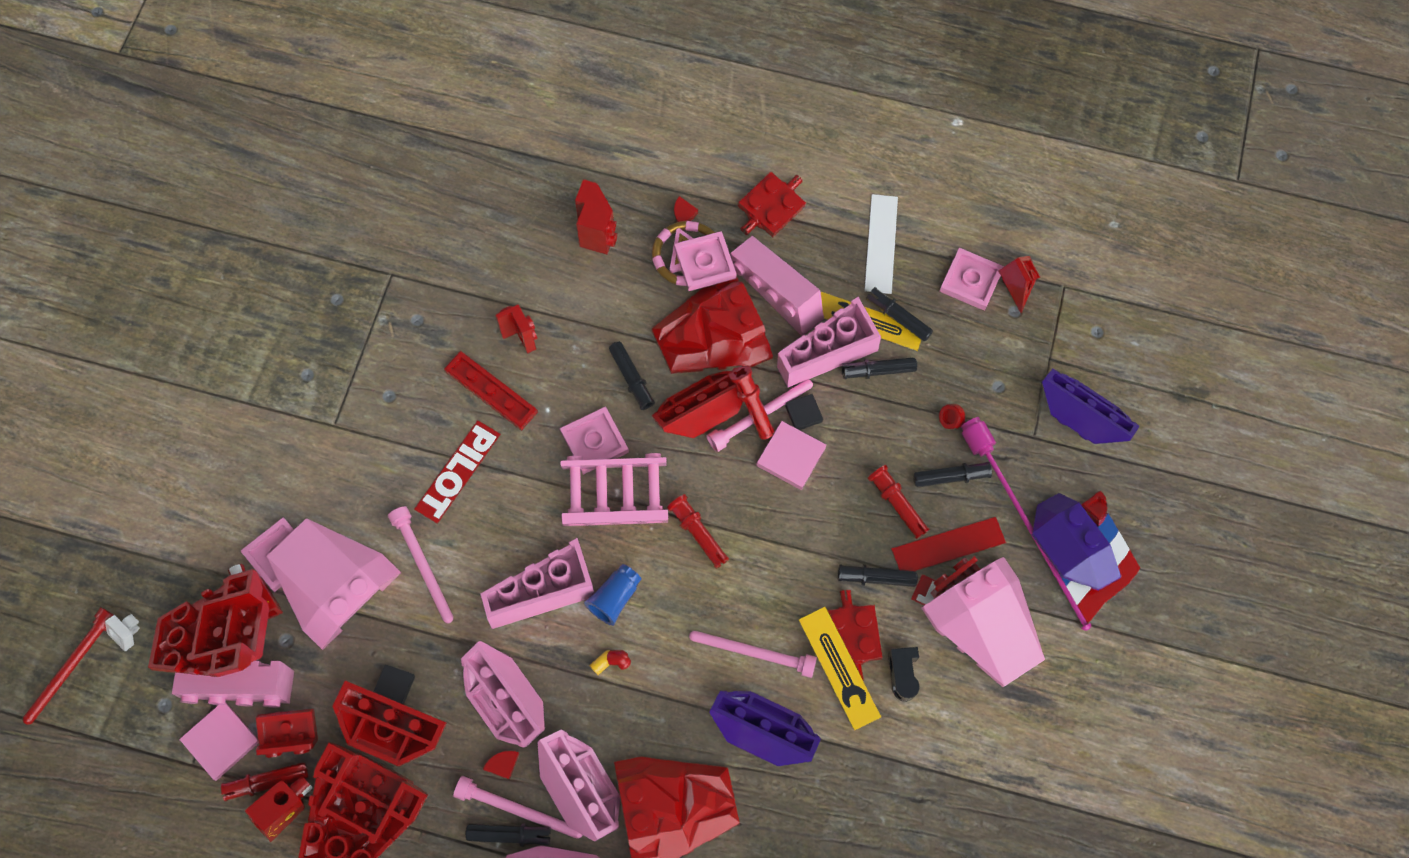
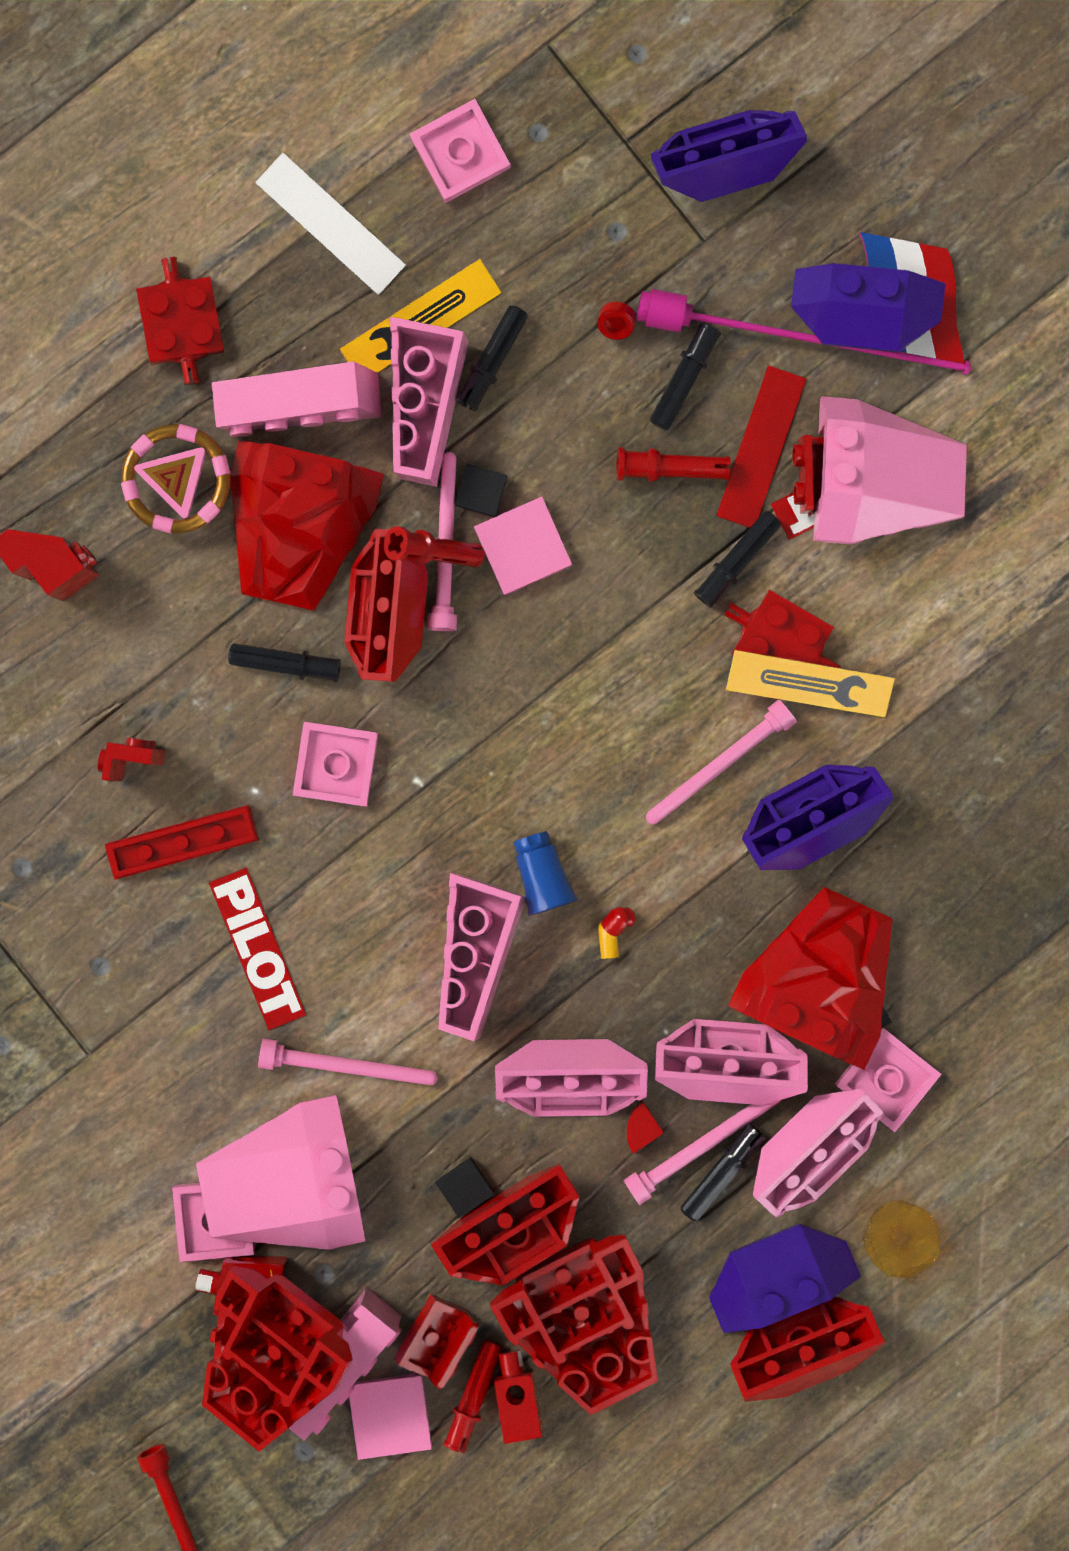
camera: 50 degrees left, 20 degrees up
white tile [105,614,140,651] -> none
bright pink fence [561,453,668,526] -> none
red pin [667,494,729,569] -> none
red tile [674,196,698,222] -> none
bright pink tile [674,231,737,291] -> none
black axle [866,287,933,341] -> none
black leg [888,647,920,702] -> none
red slope [999,256,1040,313] -> none
red tile [1081,491,1107,526] -> none

